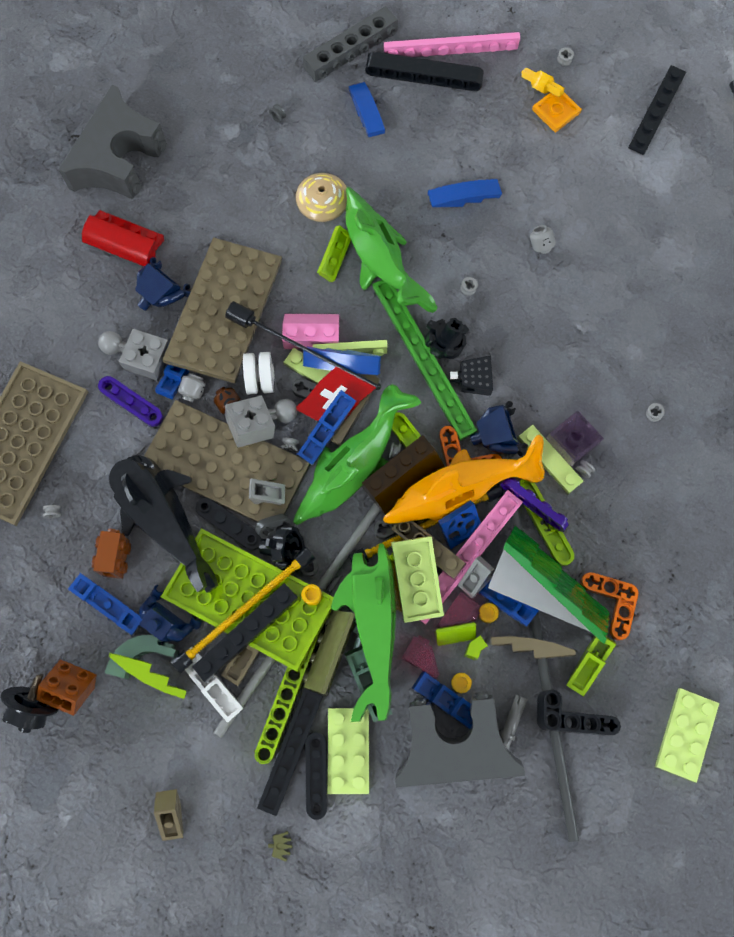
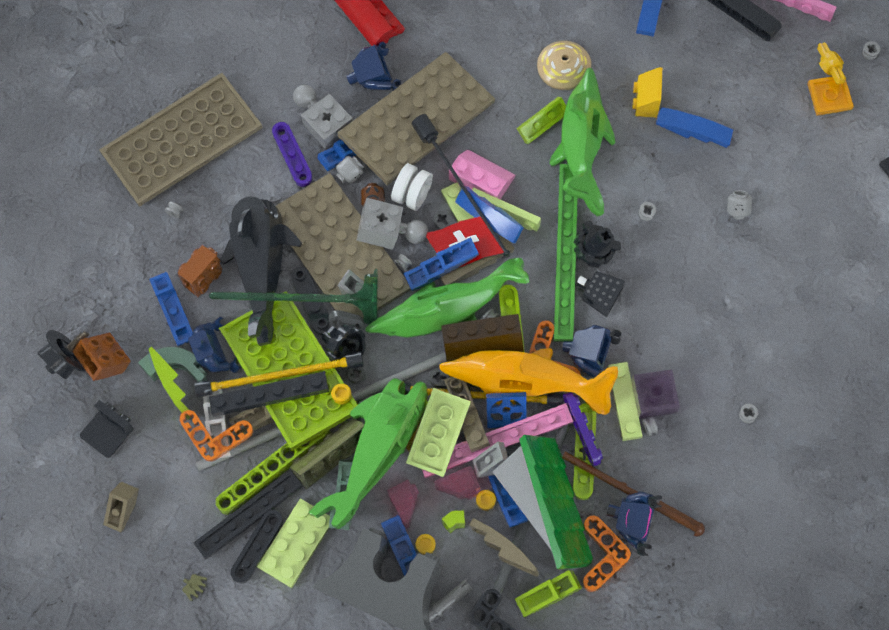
camera: 35 degrees right, 5 degrees down
lime slope [435,622,476,646] -> none
none -> black bracket [80,400,134,458]
none -> orange beam [180,410,253,462]
none -> clear green piece [209,269,378,325]
none -> reddish brown bar [562,451,705,537]
none -> dark blue torso [606,491,662,556]
none -> yellow slope [632,67,663,118]

